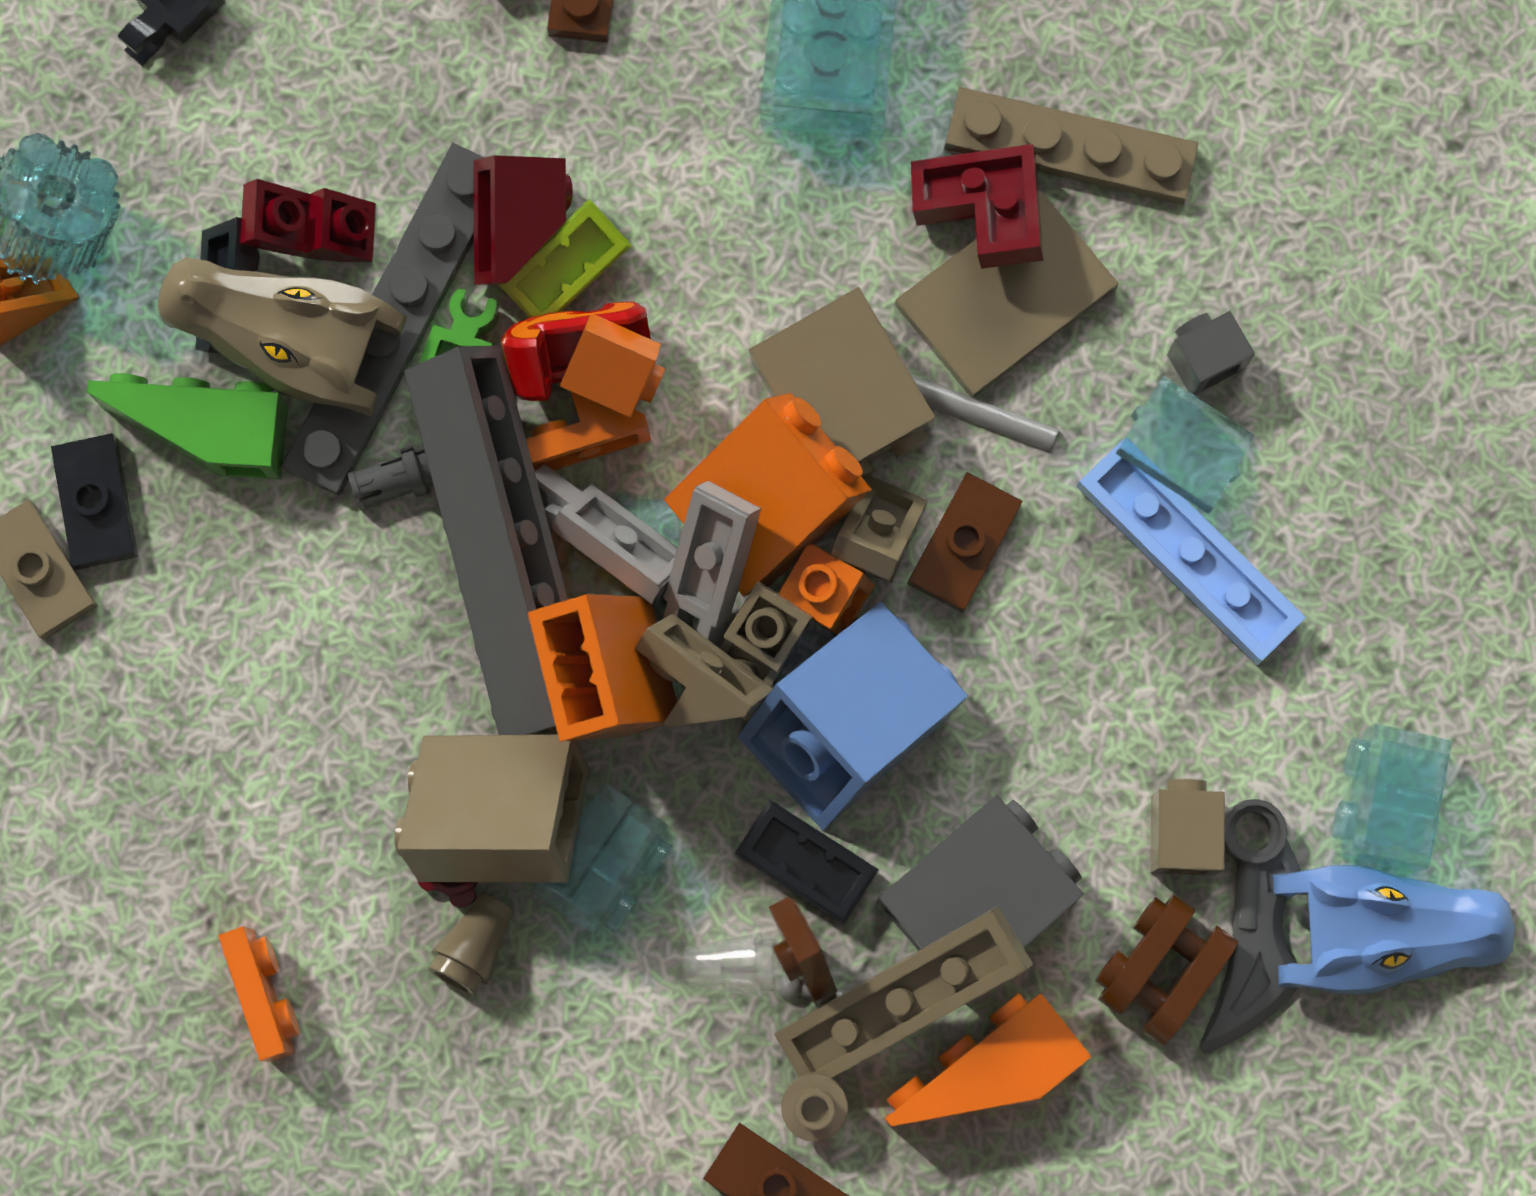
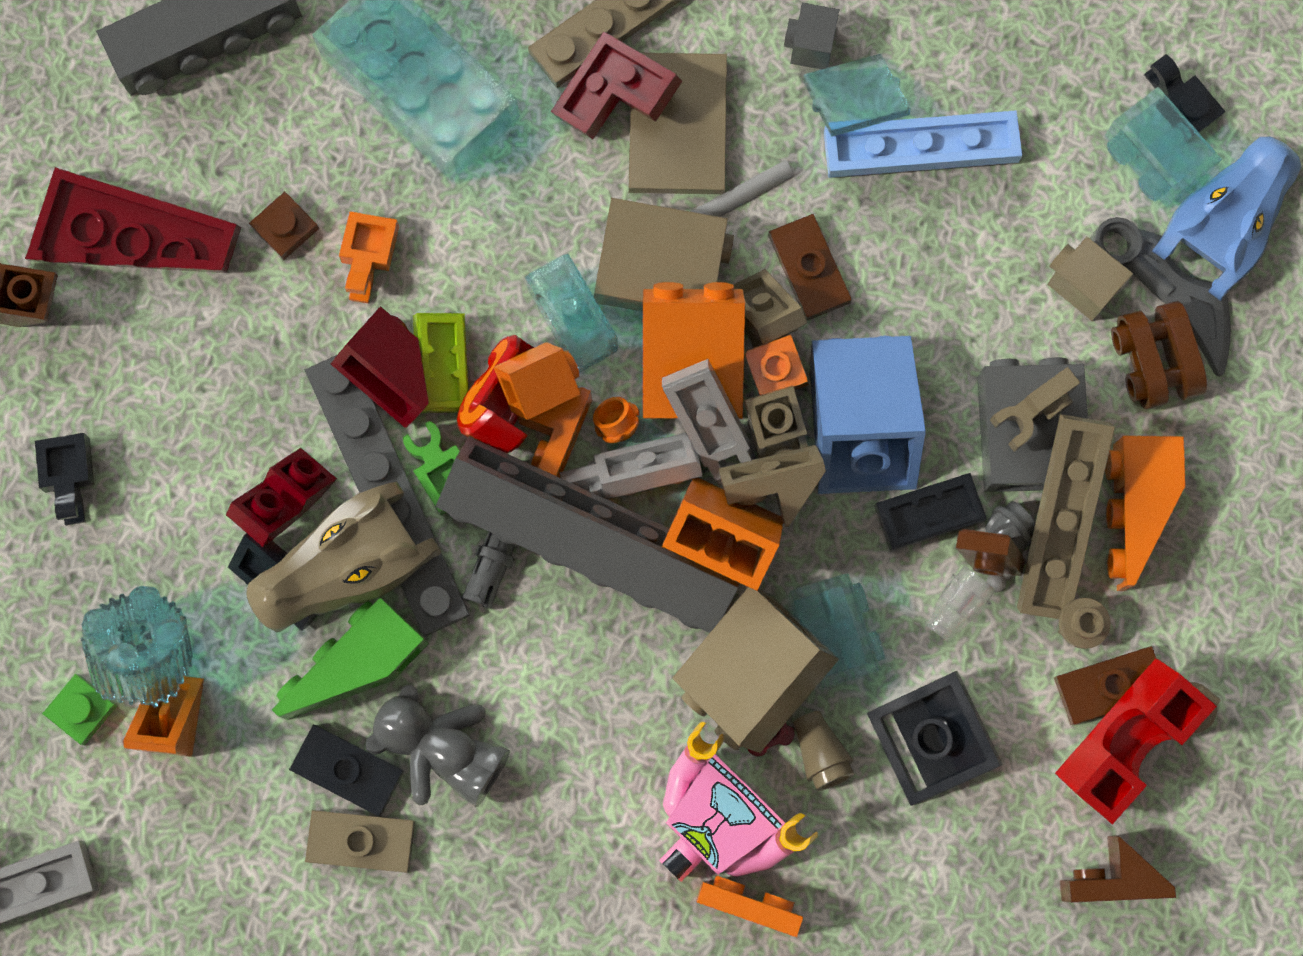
camera: 50 degrees left, 0 degrees up
none -> orange plate [339,211,399,304]
none -> dark grey piece [366,685,510,807]
none -> clear light blue brick [525,254,618,372]
none -> orange plate [593,397,640,443]
none -> bright pink torso [659,722,818,882]
none -> black slope [867,671,1003,806]
none -> dark grey plate [985,501,1036,549]
none -> dark tan plate [990,367,1080,452]
none -> black plate [1144,54,1226,143]

